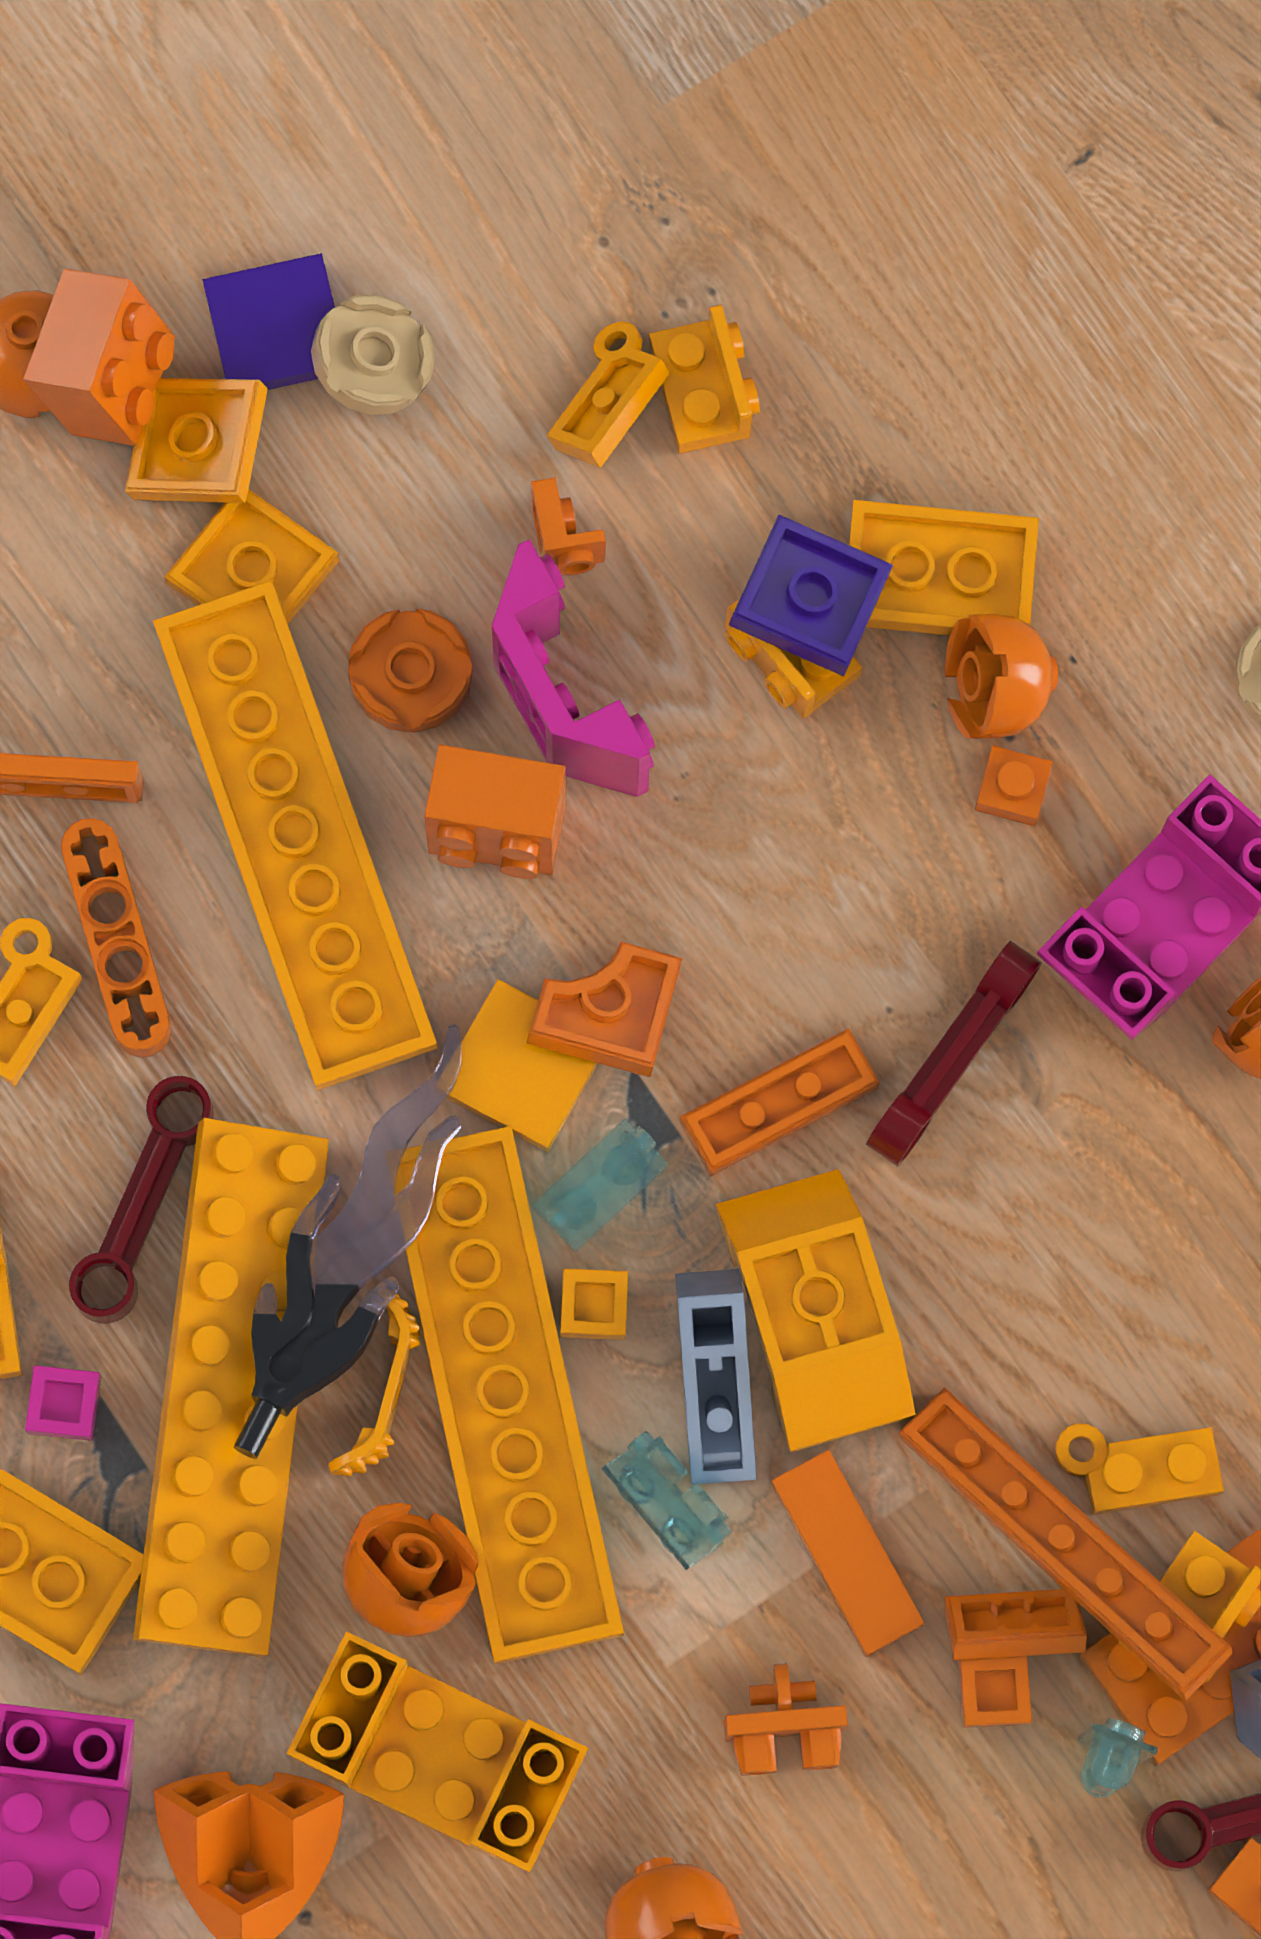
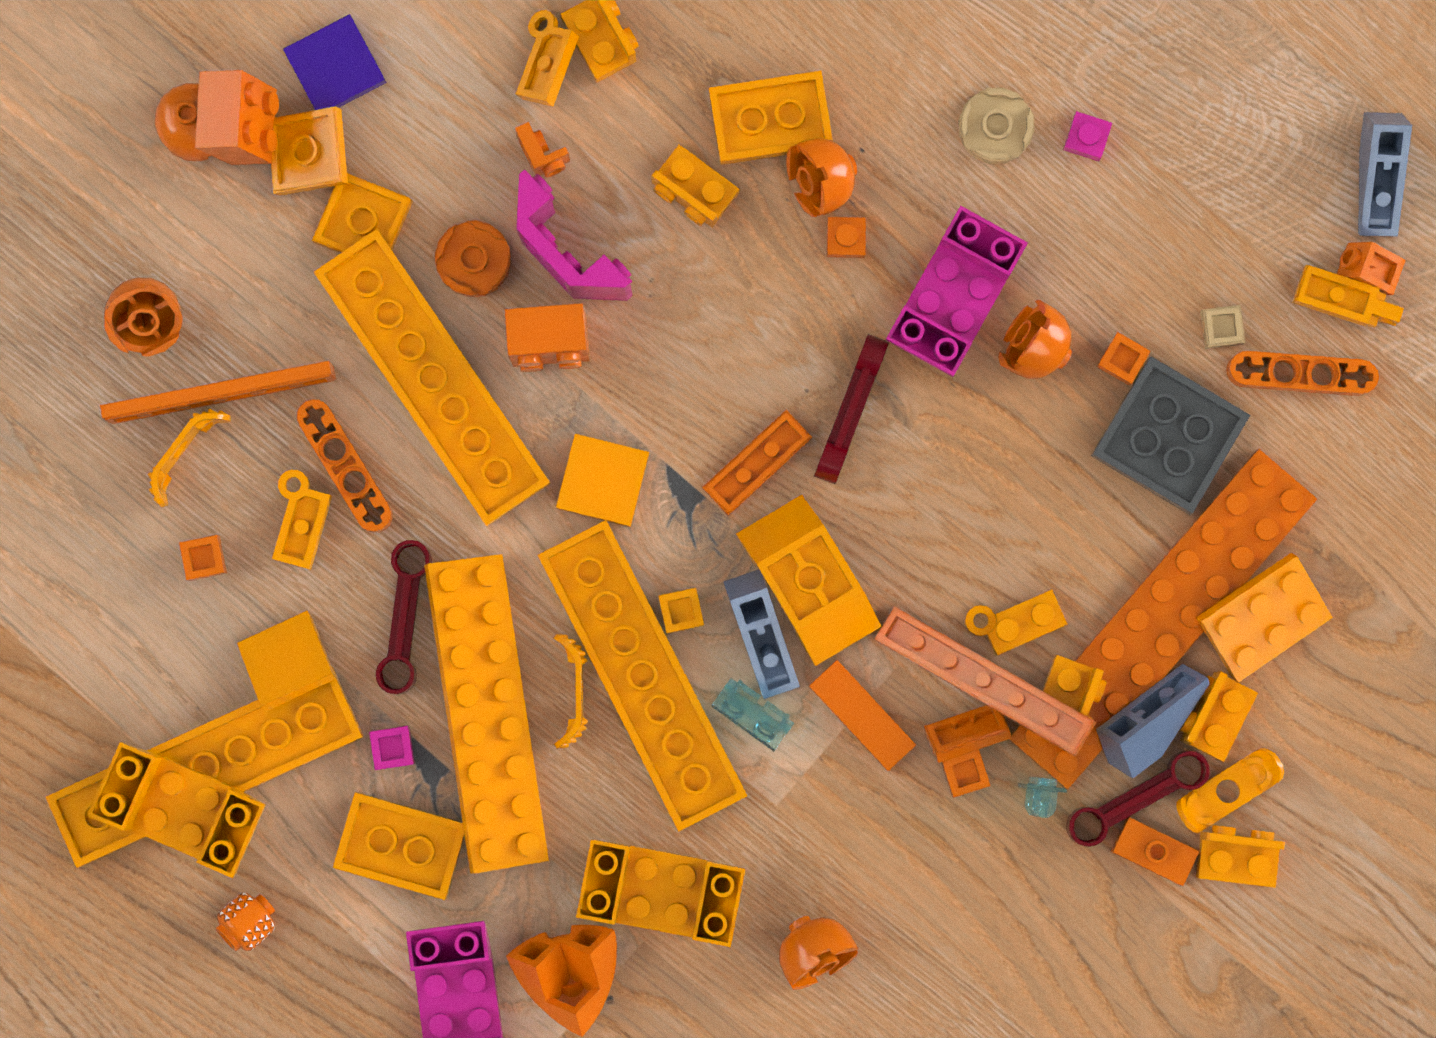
camera: 15 degrees left, 10 degrees up
piece [233,1024,462,1459] -> none
tan tile [311,295,435,415] -> none
orange cylinder [342,1502,479,1638] -> none
orange tile [526,941,683,1077] -> none
clear light blue hinge [531,1119,669,1252] -> none
orange hips [724,1663,848,1776] -> none
dark purple tile [729,515,893,676] -> none

